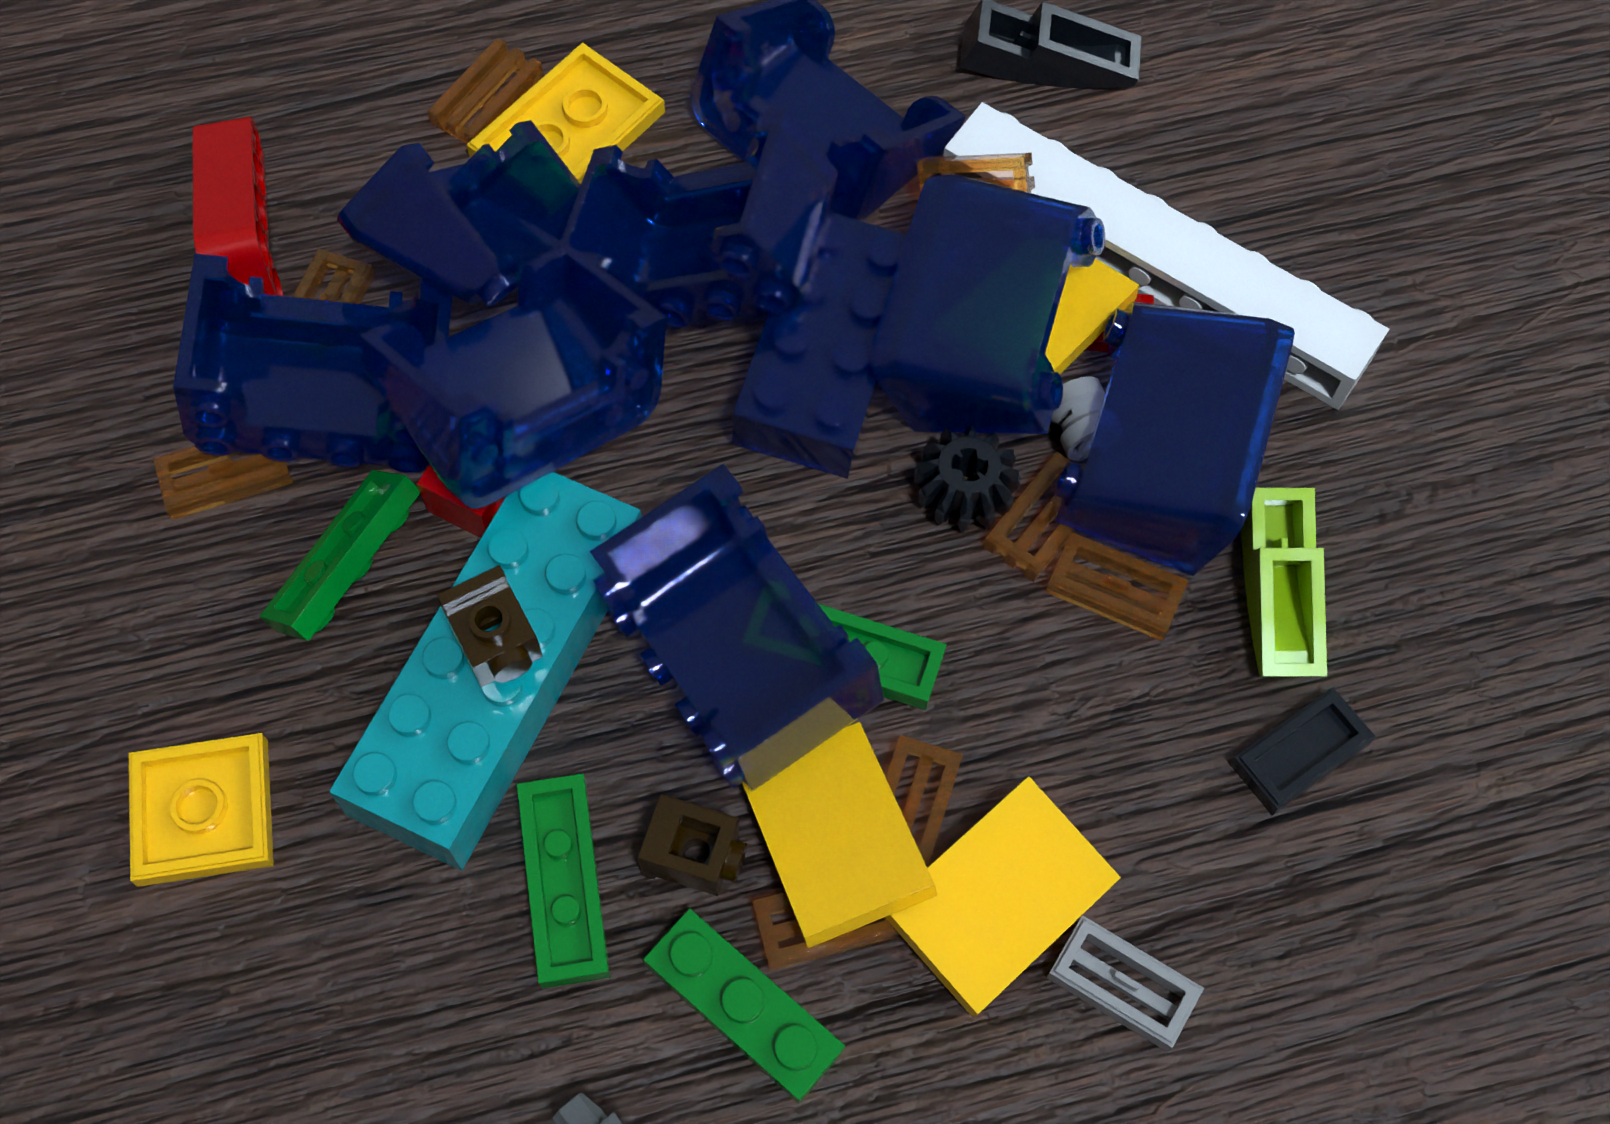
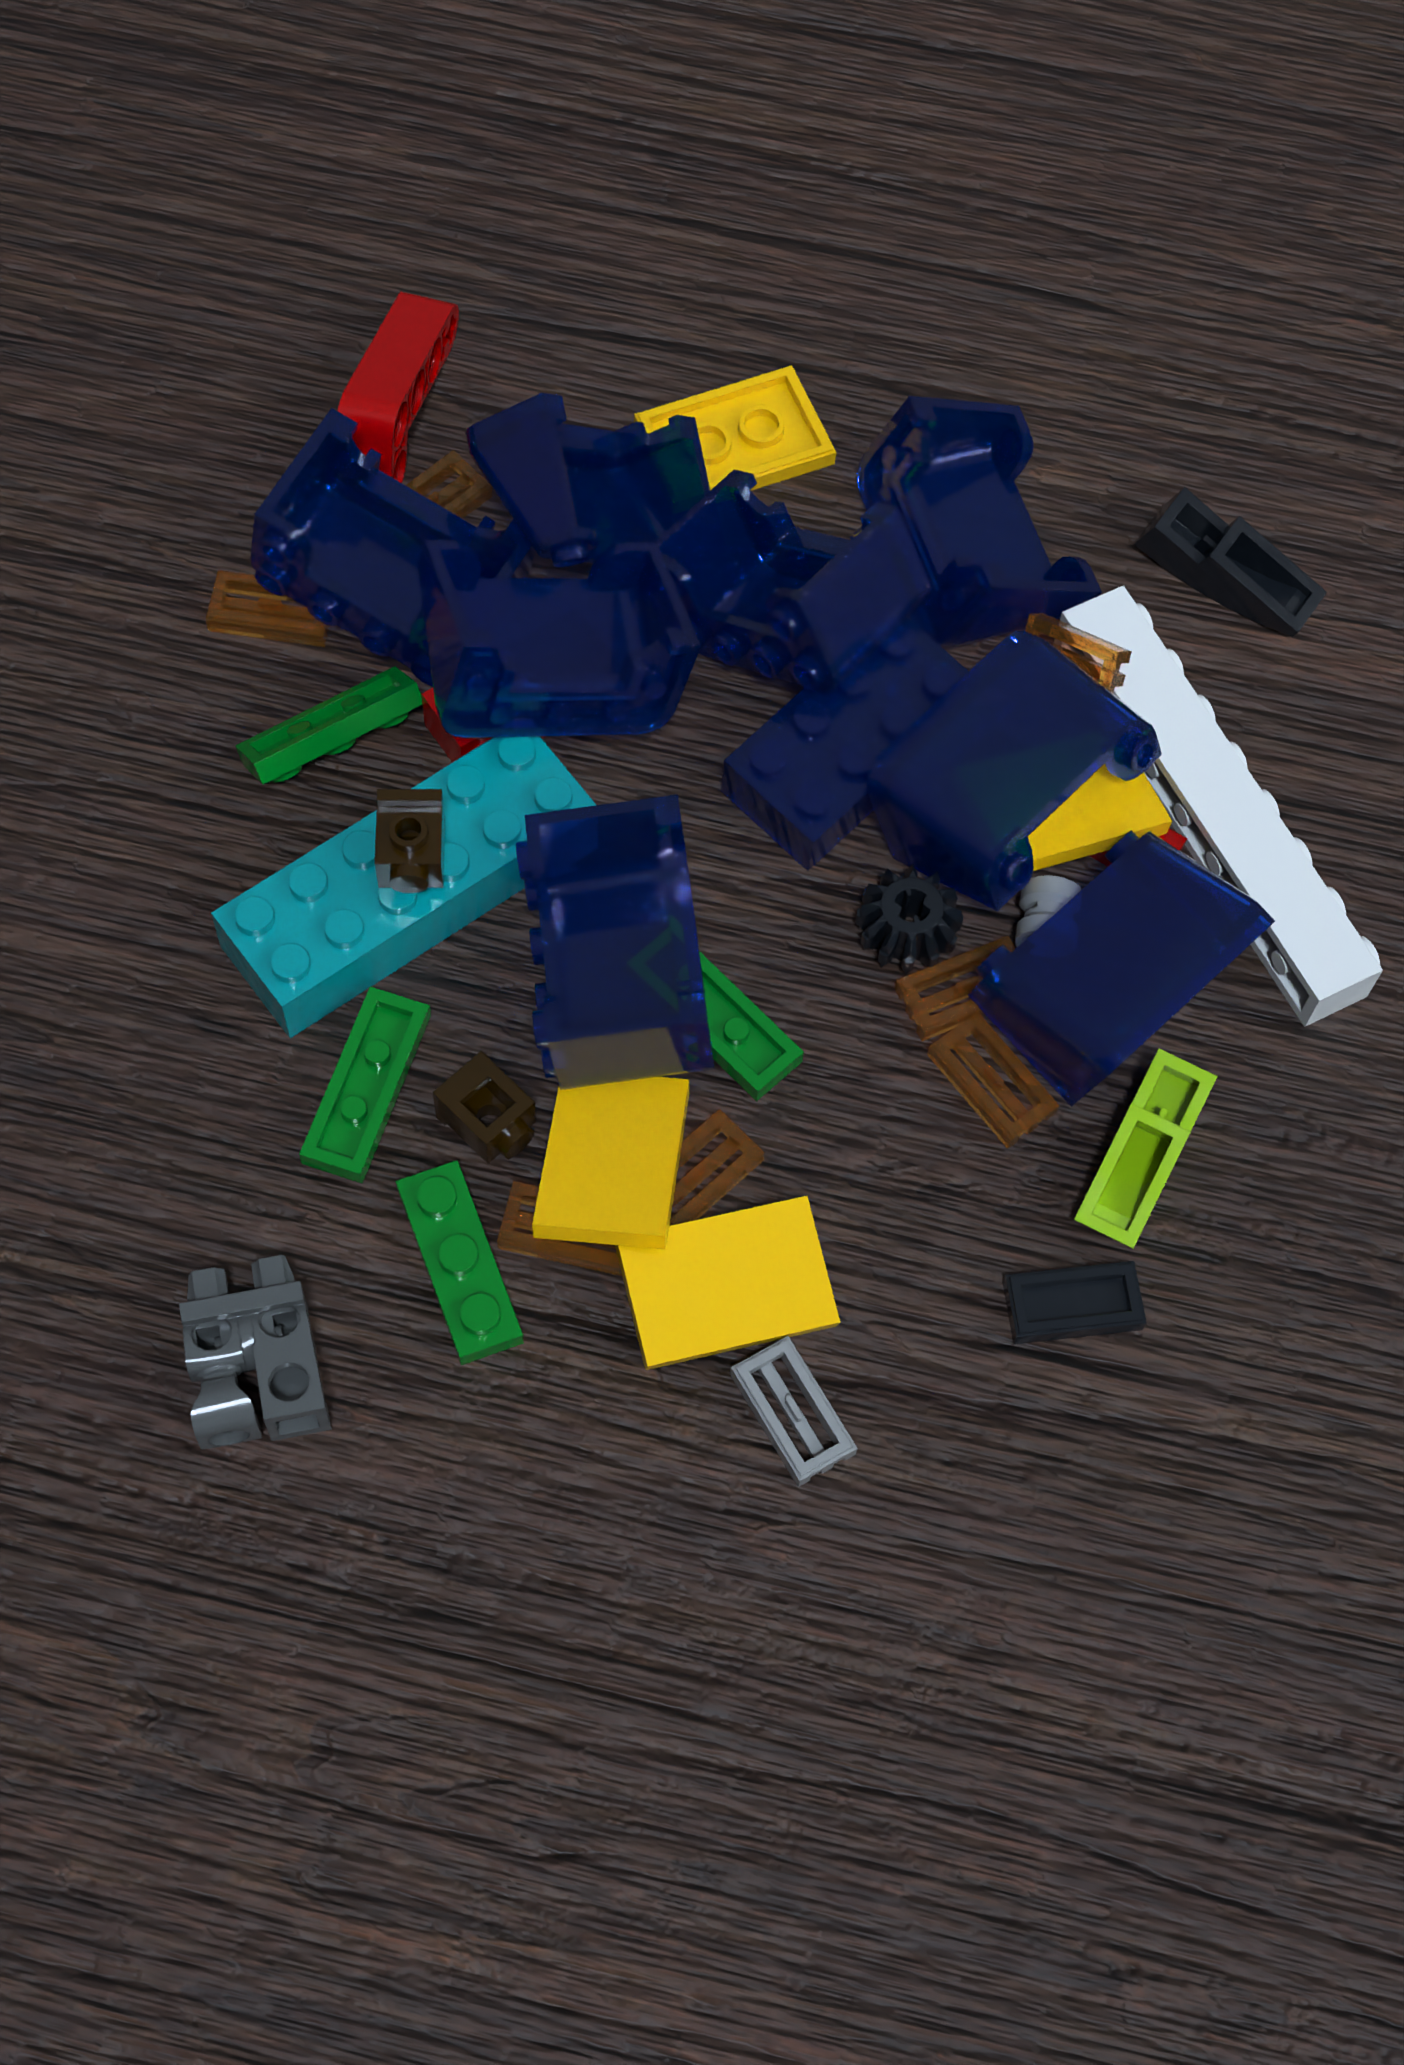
camera: 25 degrees right, 0 degrees up
yellow tile [129,733,274,887] -> none
clear orange tile [428,37,543,144] -> none

